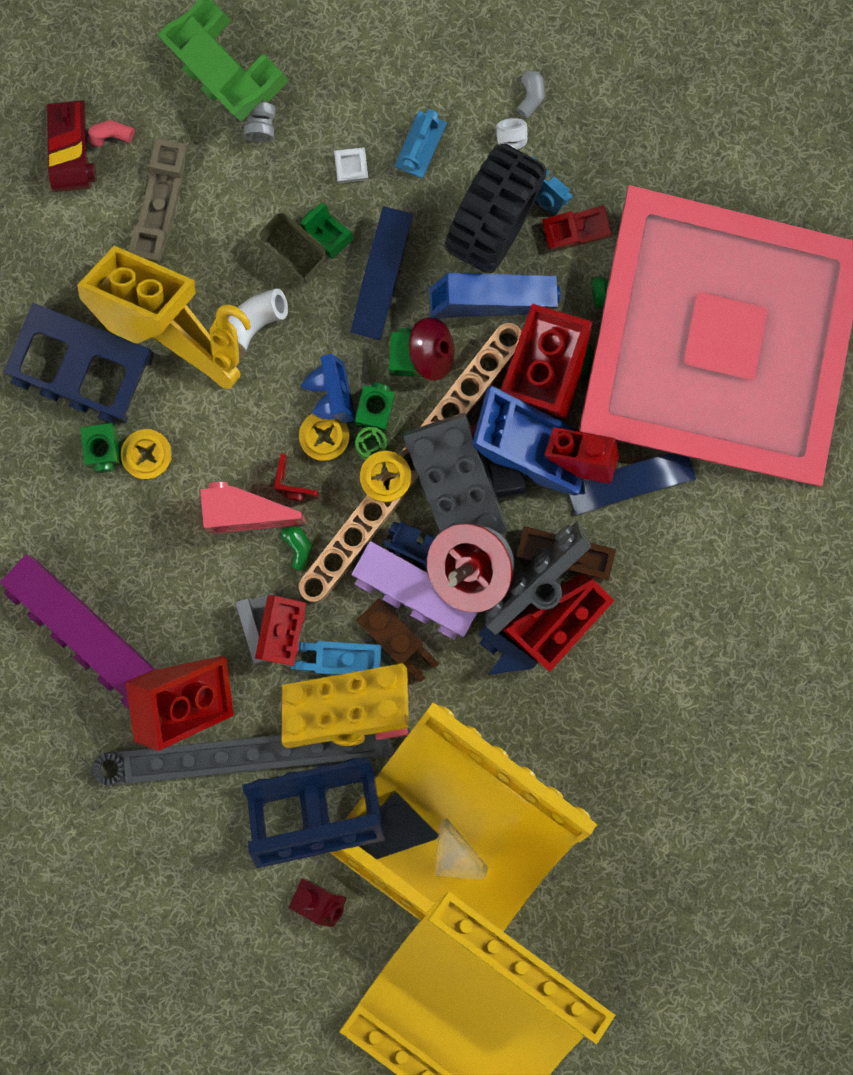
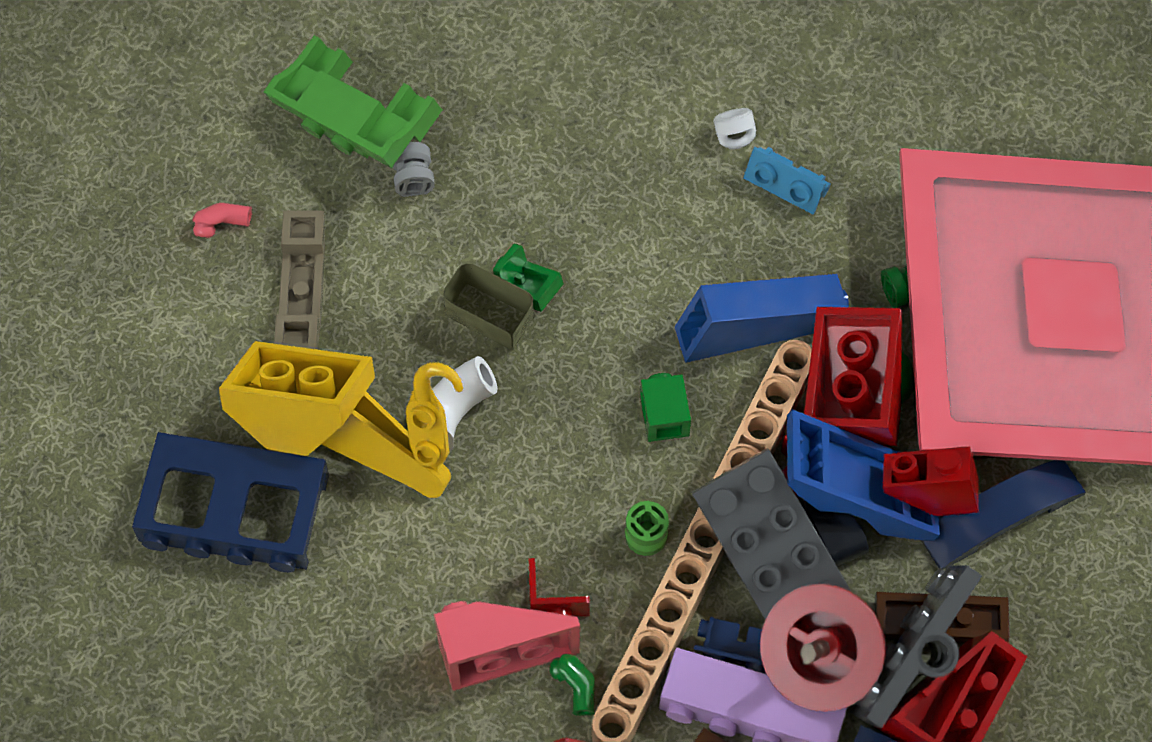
camera: 10 degrees left, 20 degrees down
dark red door [47,100,97,192] -> none
green brick [80,423,121,473] -> none
yellow gear [121,429,172,480] -> none
yellow gear [299,414,349,461] -> none
blue tile [301,353,356,424] -> none
white tile [334,147,368,184] -> none
dark blue slope [350,206,414,340] -> none
green brick [355,383,395,433] -> none
yellow gear [360,451,411,503] -> none
dark azure hinge [394,109,447,179] -> none
dark red dish [409,317,455,381] -> none
black tyre [445,143,547,273] -> none
light grey arm [516,70,545,119] -> none
red slope [542,205,613,251] -> none

